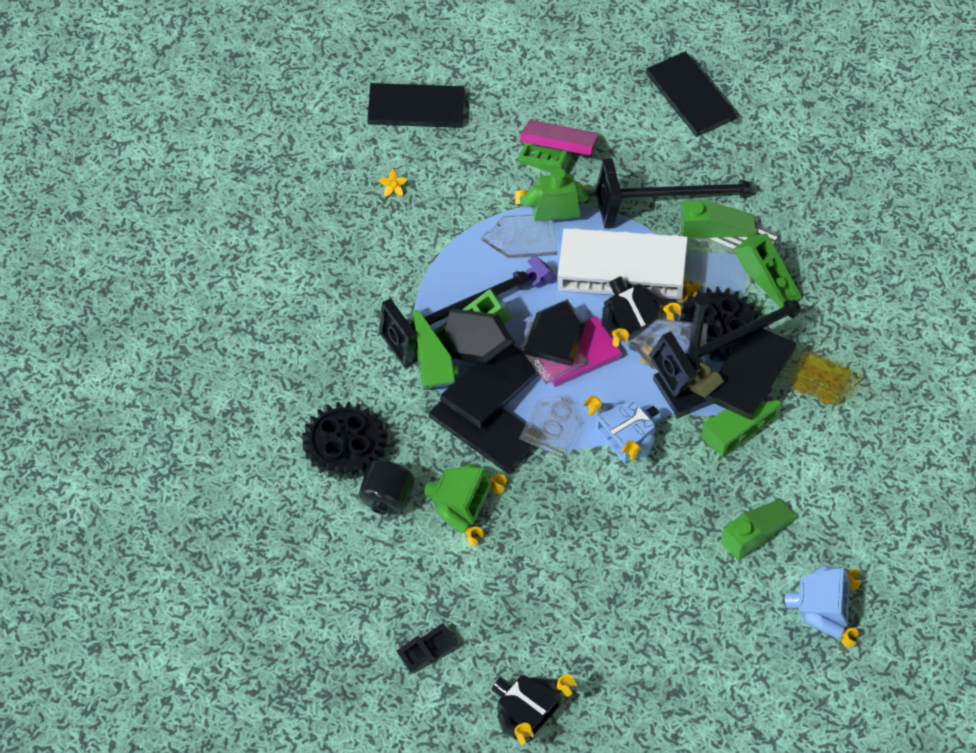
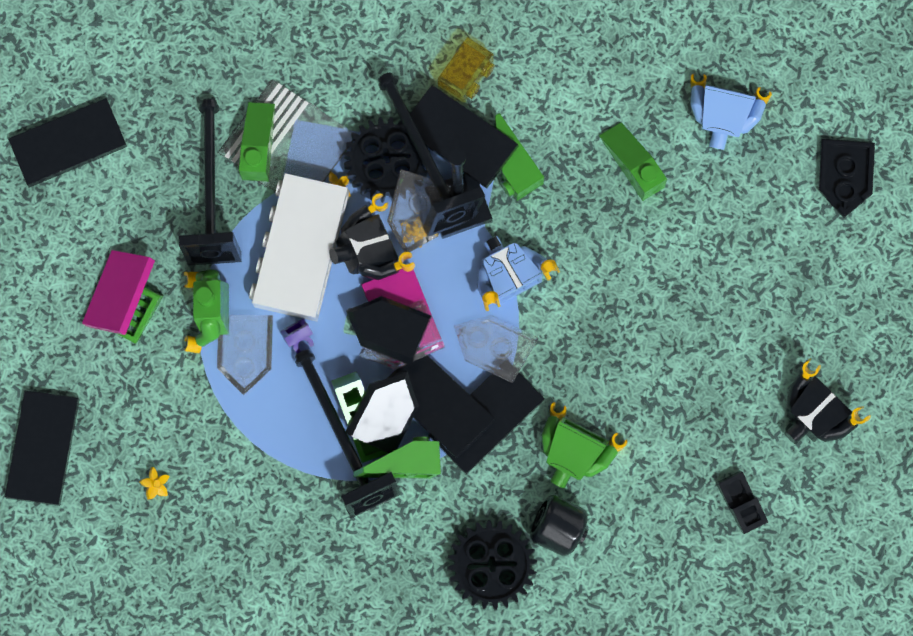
camera: 80 degrees left, 20 degrees up
olive tile [688,363,724,398] -> none
bright green slope [733,233,802,308] -> none
none -> black tile [819,139,875,218]

